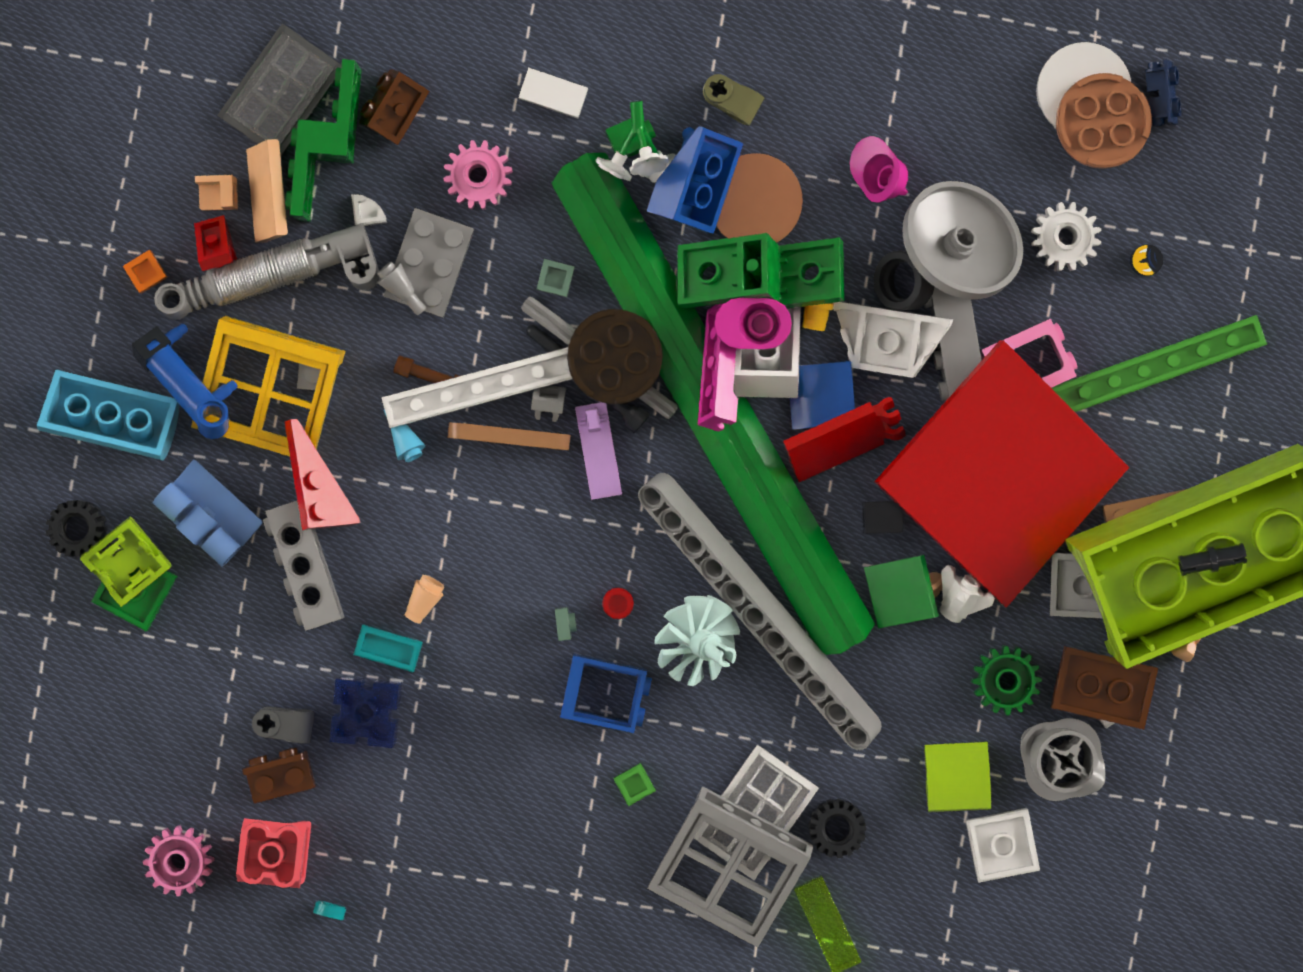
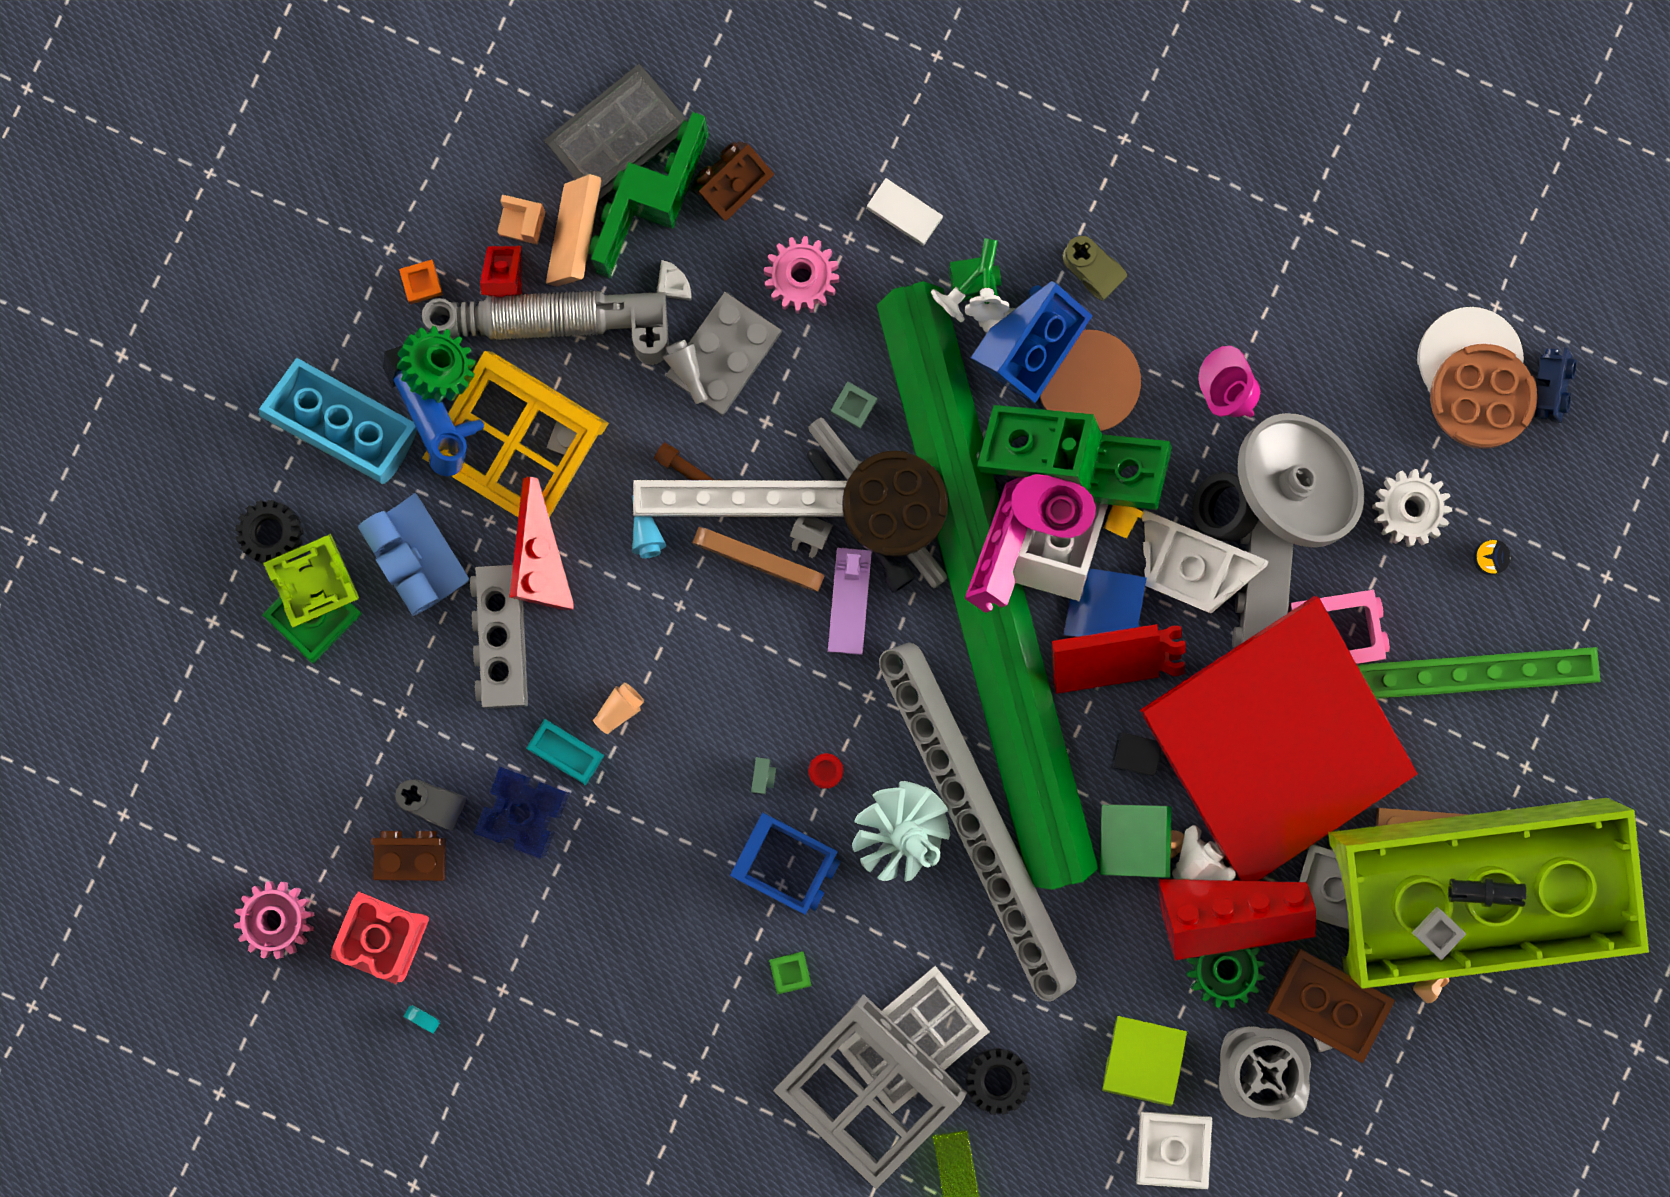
camera: 20 degrees right, 5 degrees down
none -> green gear [397,326,475,403]
none -> red wedge [1159,879,1316,960]
none -> light grey plate [1412,907,1466,960]

